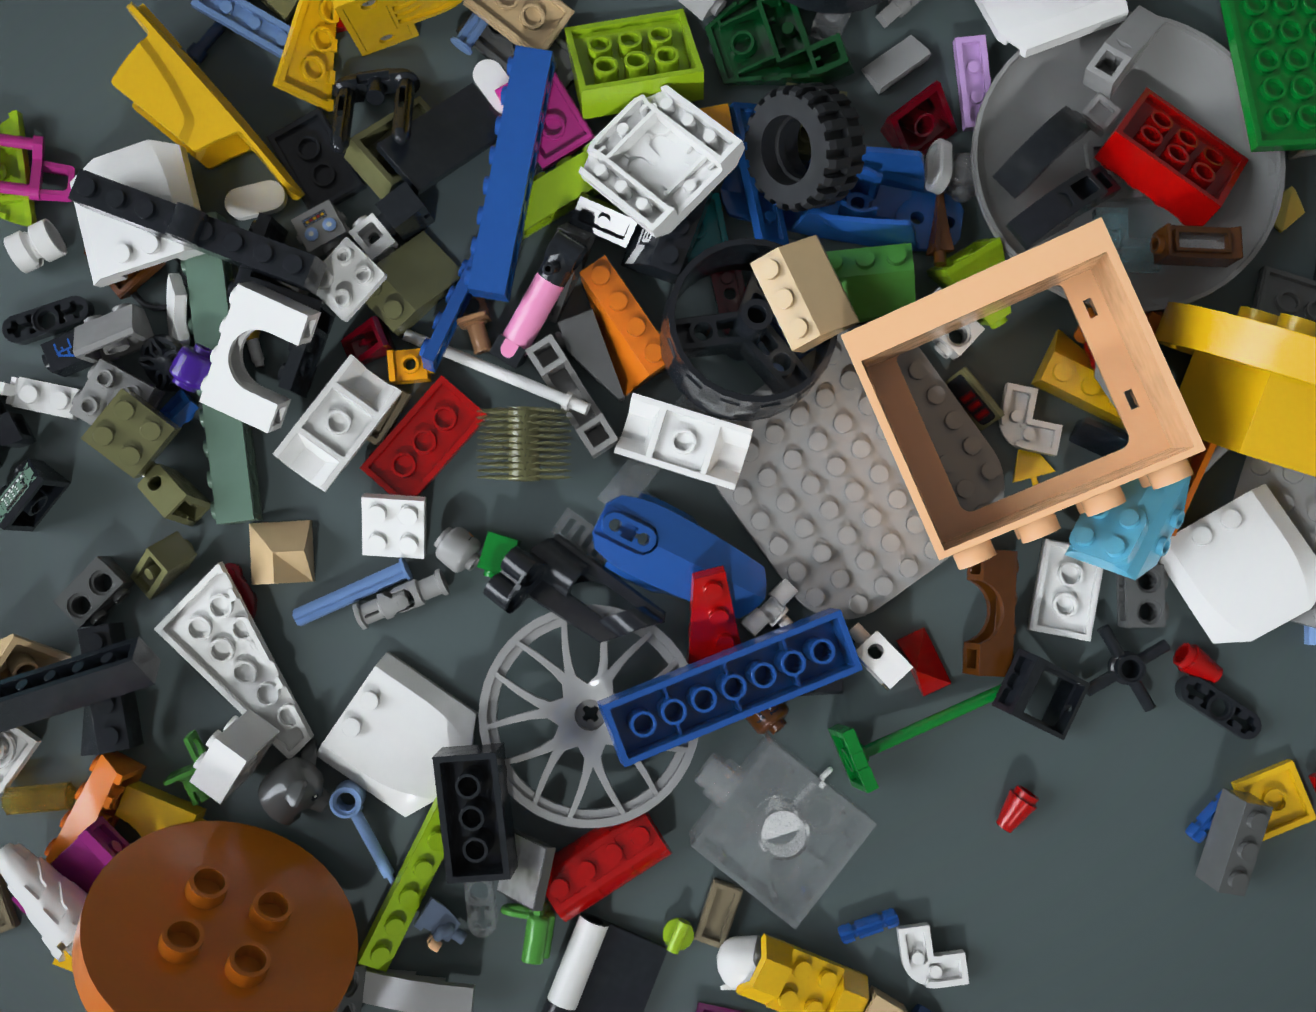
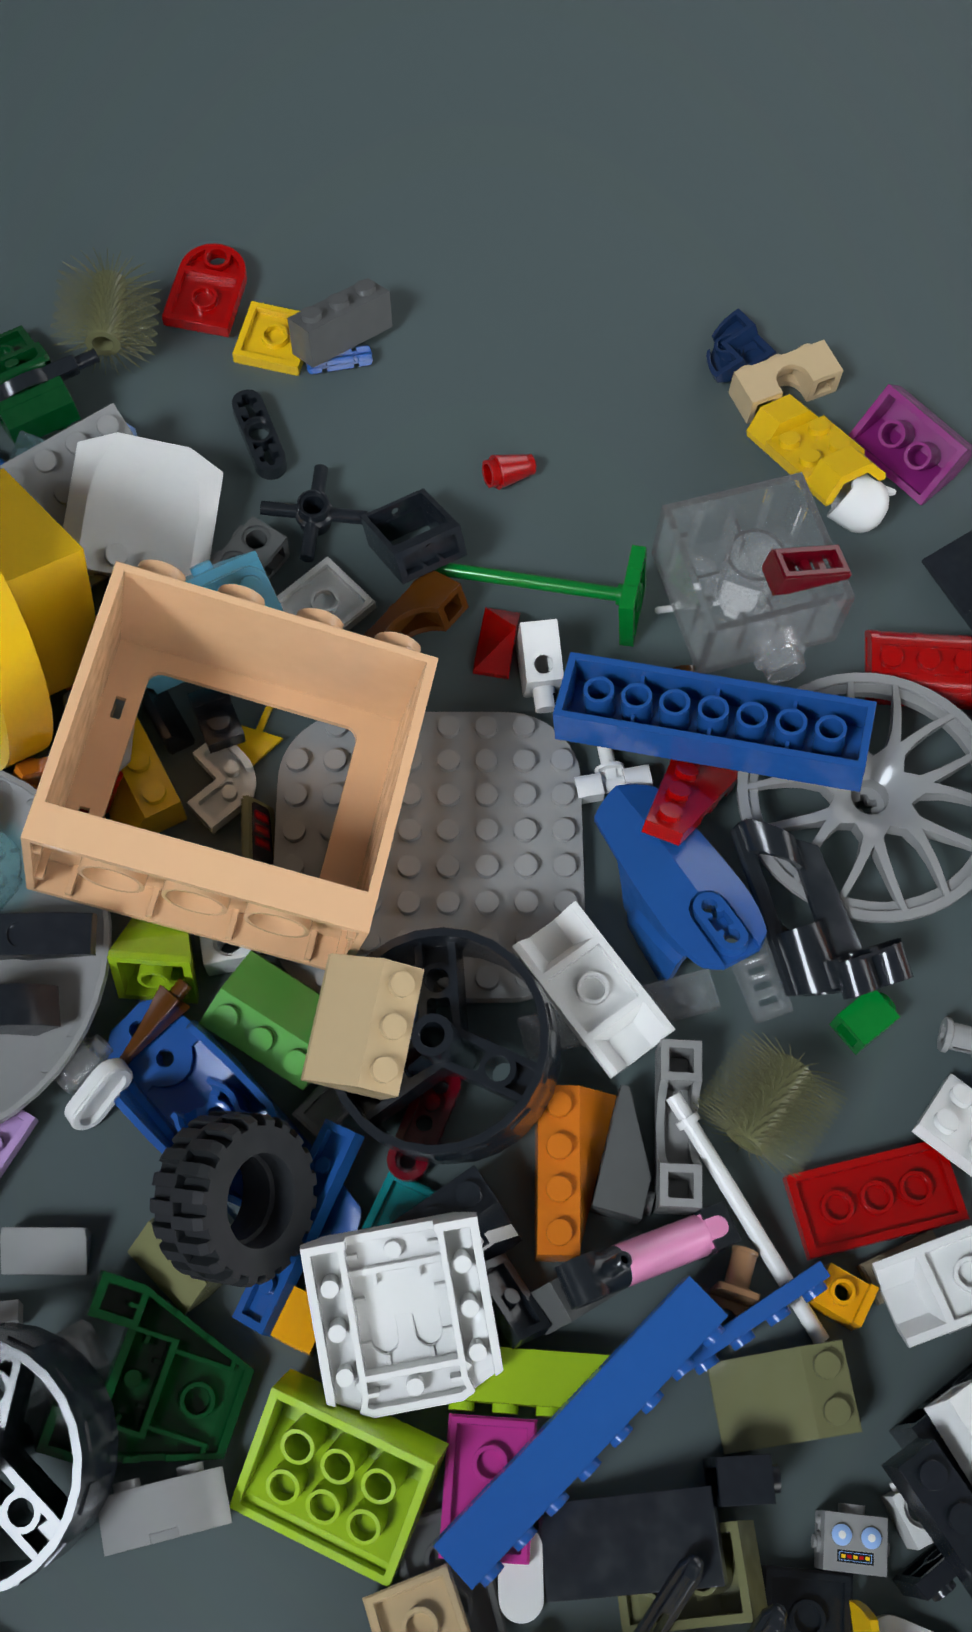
camera: 150 degrees left, 20 degrees down
white plate [316,237,387,322] -> none
dark red slope [341,316,397,365] -> none
white brick [349,213,400,264] -> none
light grey head [434,527,481,573] -> none
lime plate [663,918,694,954] -> none
dark tan tile [694,877,743,948] -> none
blue axle [838,908,899,944] -> none
dark red slope [880,80,958,157] -> none
white plate [896,922,970,989] -> none
red cone [1173,643,1223,683] -> none
none -> black brick [187,688,246,754]
none -> dark red slope [762,544,852,596]

